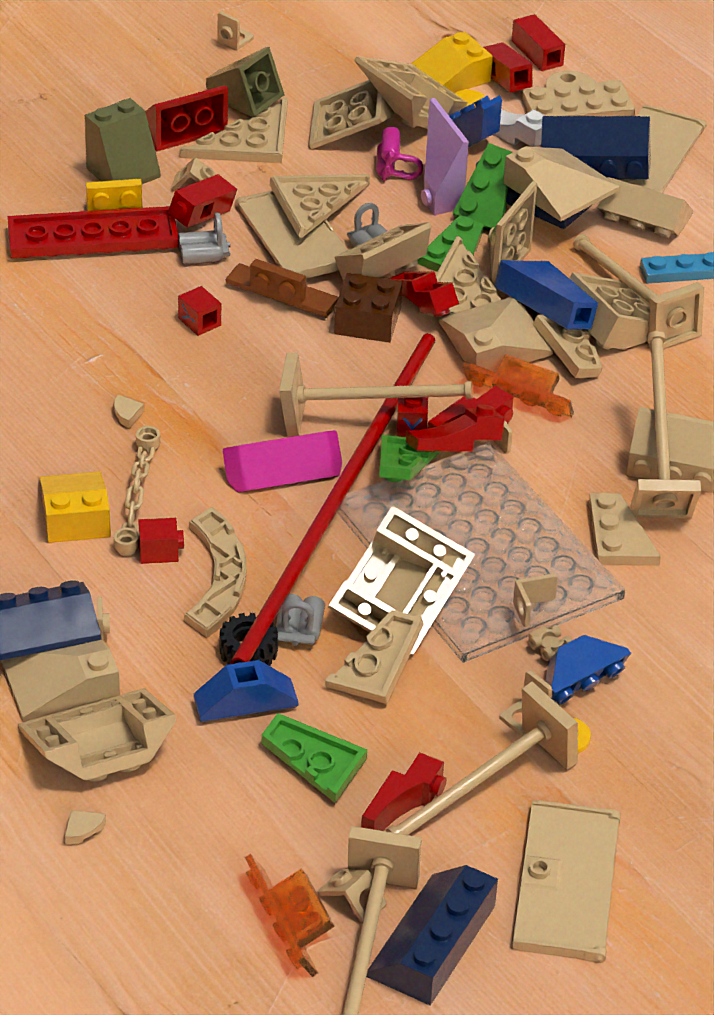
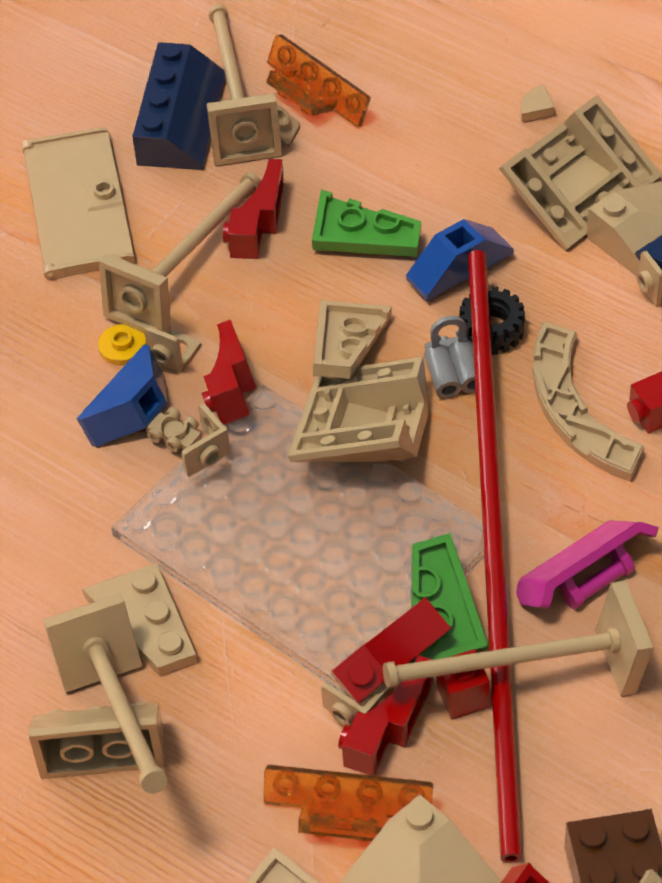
camera: 165 degrees right, 10 degrees up
none -> red slope [202,319,256,425]

